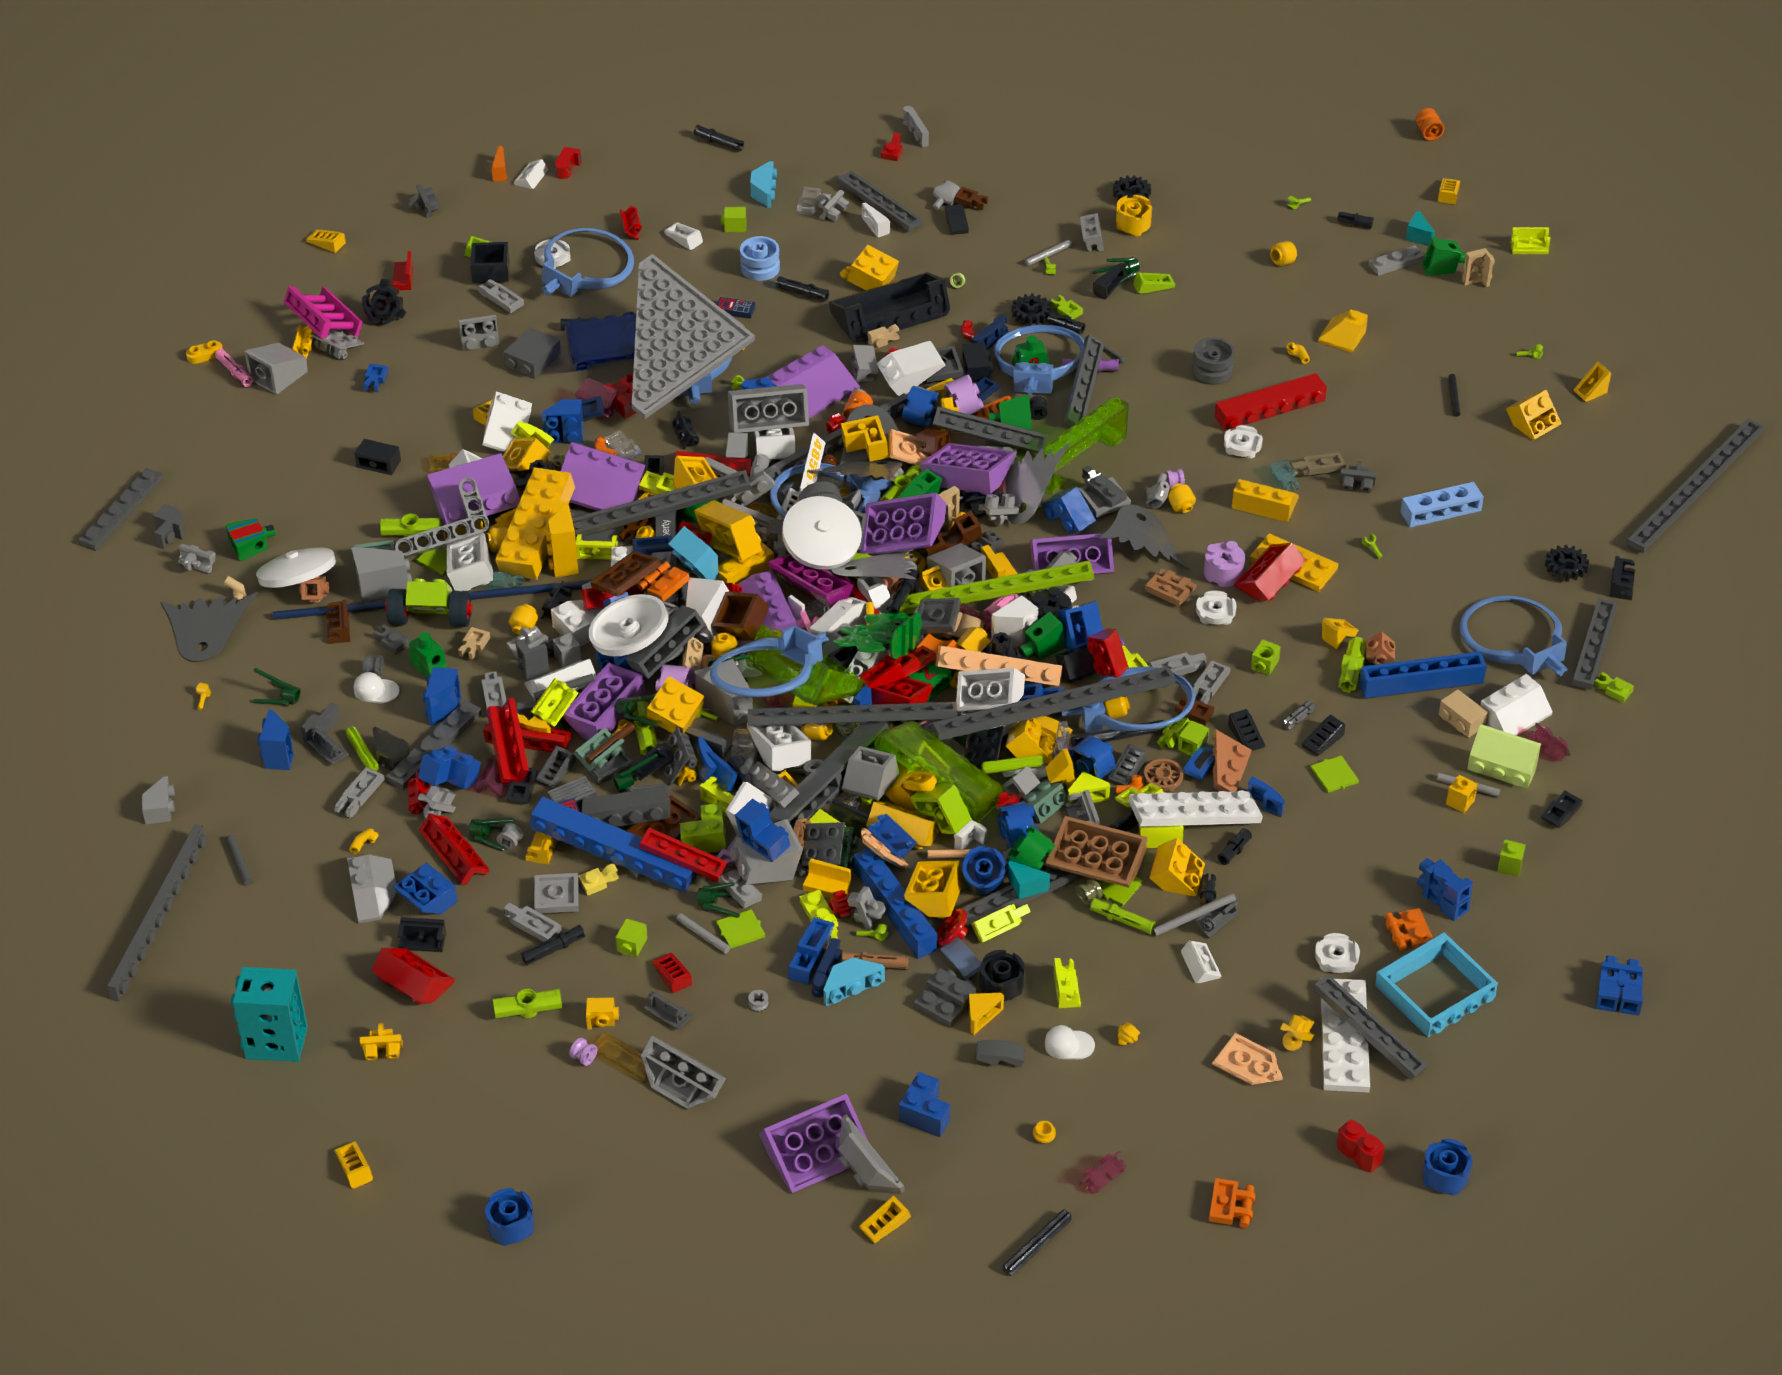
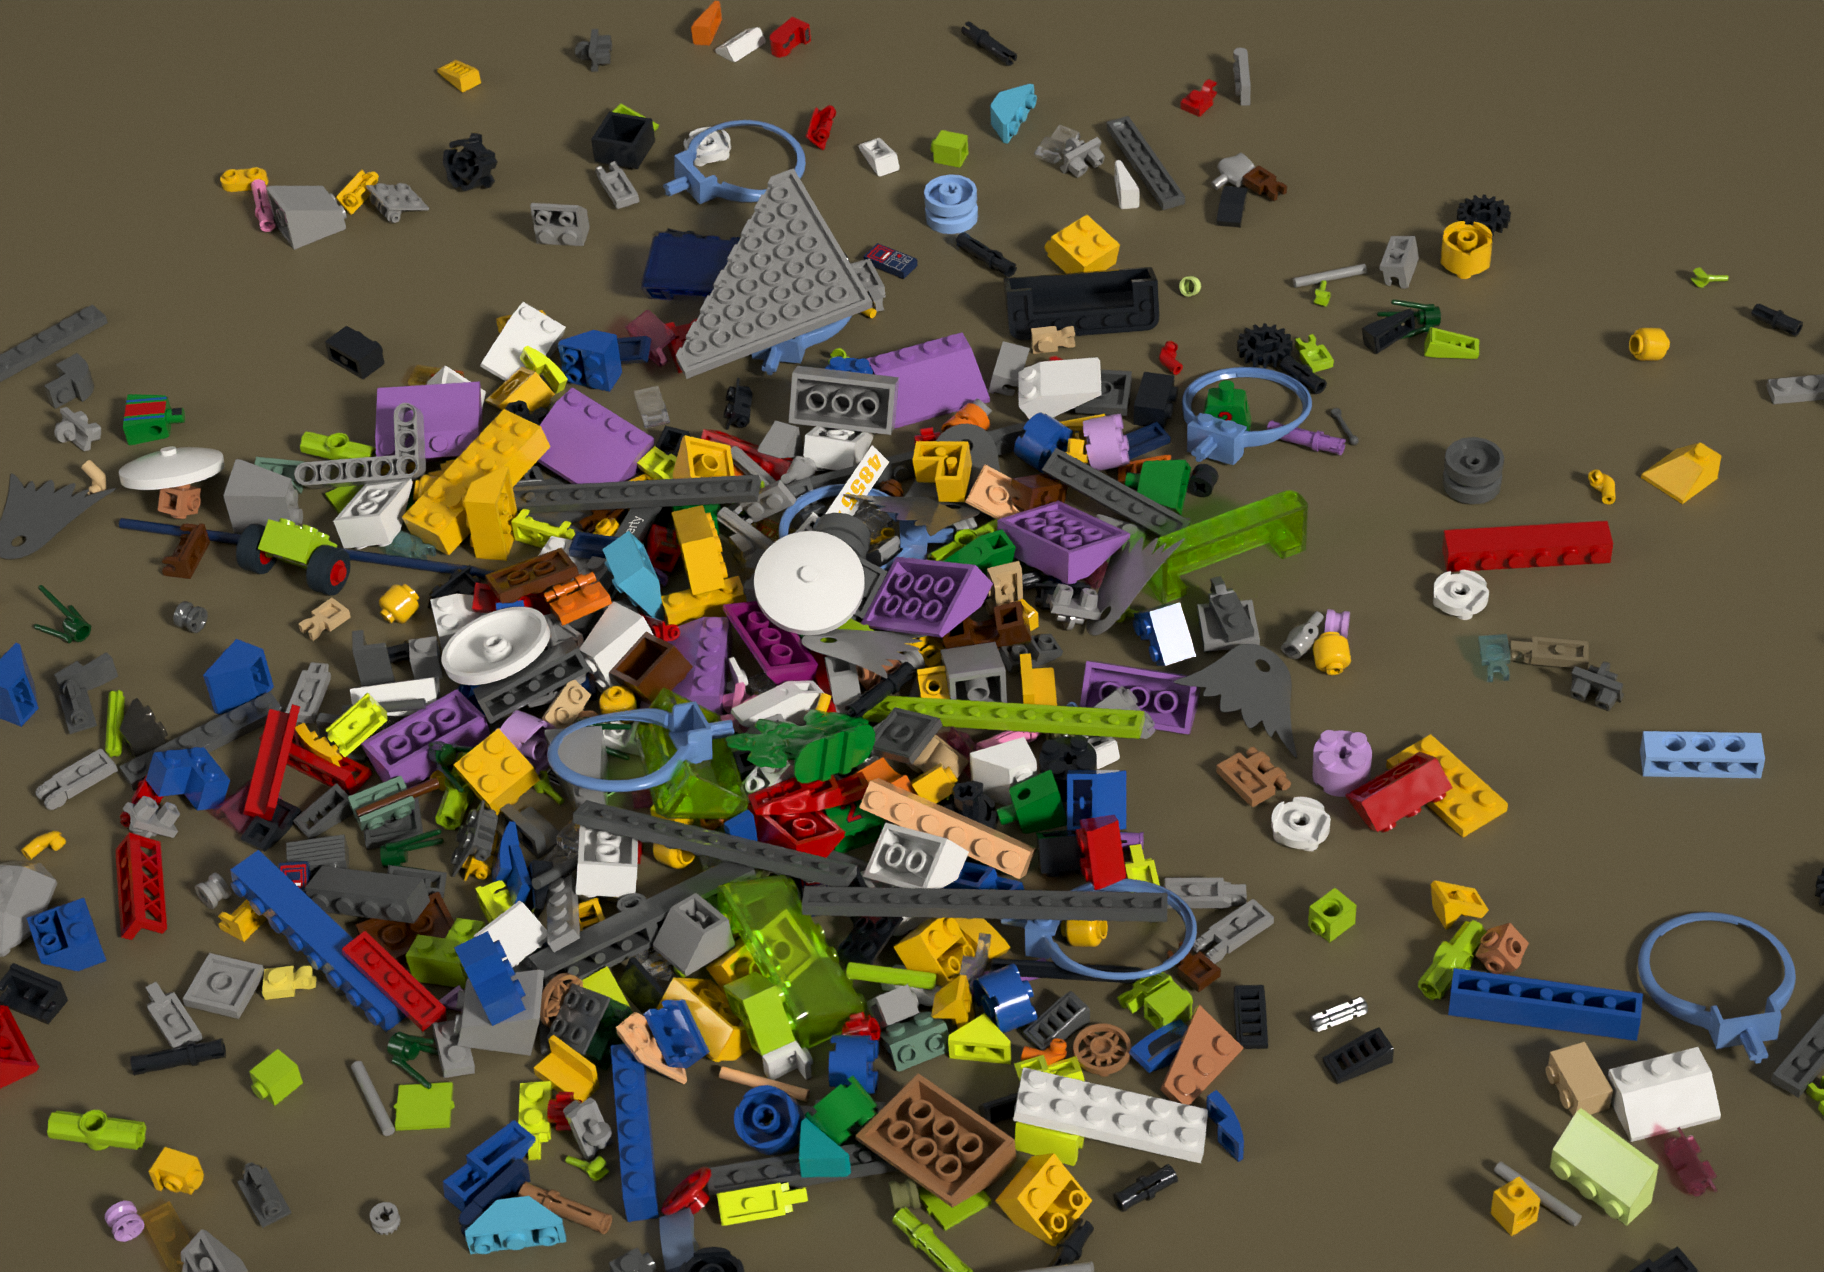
camera: 25 degrees right, 0 degrees up
dark pink fence [284,286,362,338] -> none
white cap [354,672,400,704] -> none
blue plate [363,364,389,392] -> none
dark grey plate [373,624,410,655] -> none
red panel [393,251,413,290] -> none
green torso [409,632,448,678] -> none
dark green plant [469,818,519,851] -> none
dark grey brick [503,327,561,379] -> none
light grey hips [507,626,548,659] -> none
orange arm [594,436,616,456] -> none
black hinge [629,741,673,781] -> none
red slope [652,952,692,993] -> none
yellow plate [902,771,937,792] -> none
yellow slope [904,861,963,918] -> none
dark blue hinge [972,315,1008,350] -> none
dark grey plate [1063,334,1105,431] -> none
light grey hinge [1065,790,1100,825] -> none
yellow slope [1232,479,1299,523] -> none
lime piece [1311,755,1359,793] -> none
lime hand [1362,534,1383,559] -> none
black bar [1448,374,1461,417] -> none

